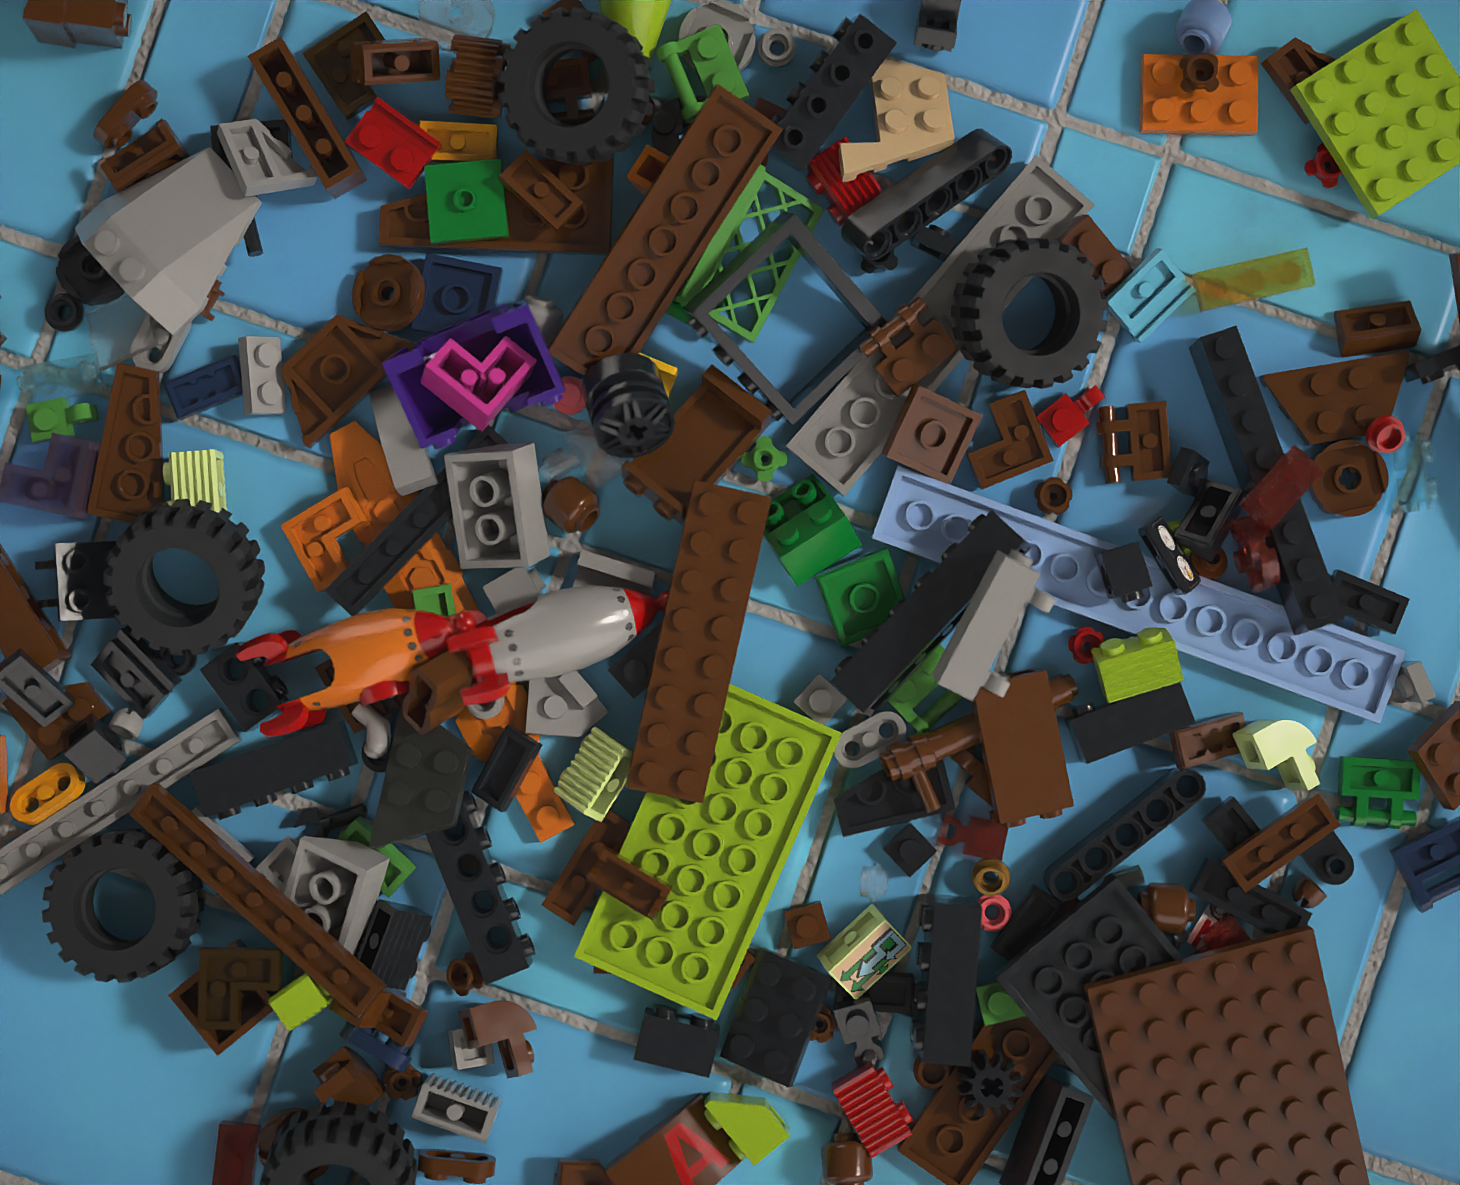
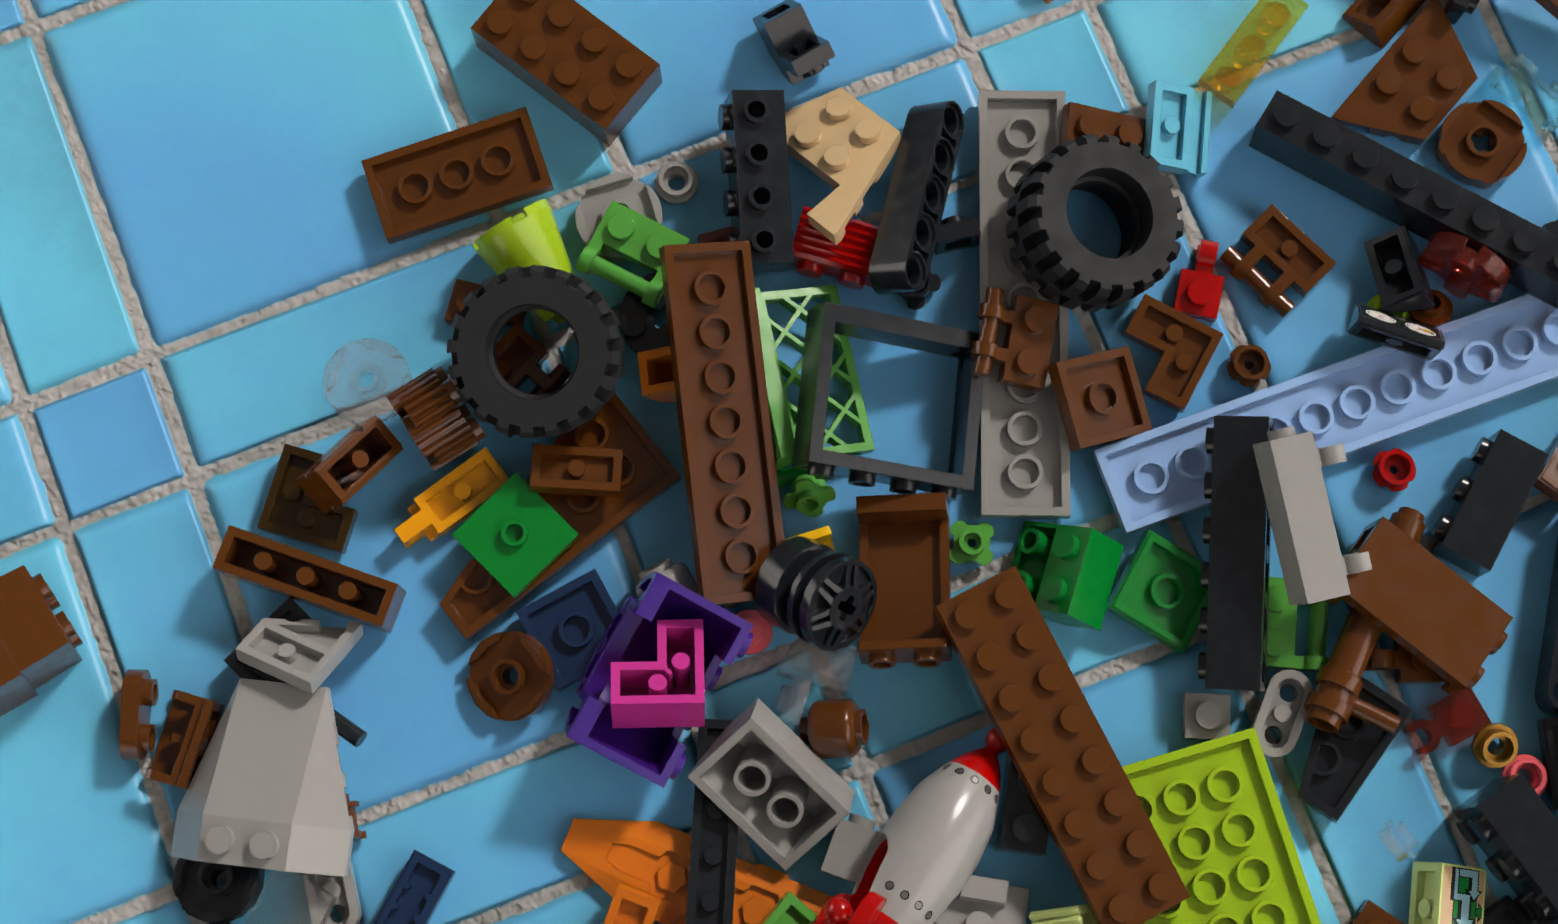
camera: 40 degrees left, 10 degrees down
light grey plate [238,336,286,415] -> none
reddish brown wing [281,315,415,449] -> none
red plate [344,97,442,190] -> none
light grey slope [369,385,438,496] -> none
light grey panel [572,550,657,595] -> none
black plate [882,822,937,878] -> none
lime brick [1091,627,1184,703] -> none
black brick [1094,541,1153,603] -> none
black plate [1167,447,1210,497] -> none
clear red plate [1239,445,1324,531] -> none
red plate [1365,415,1405,453] -> none
none -> bright green plate [783,474,836,517]

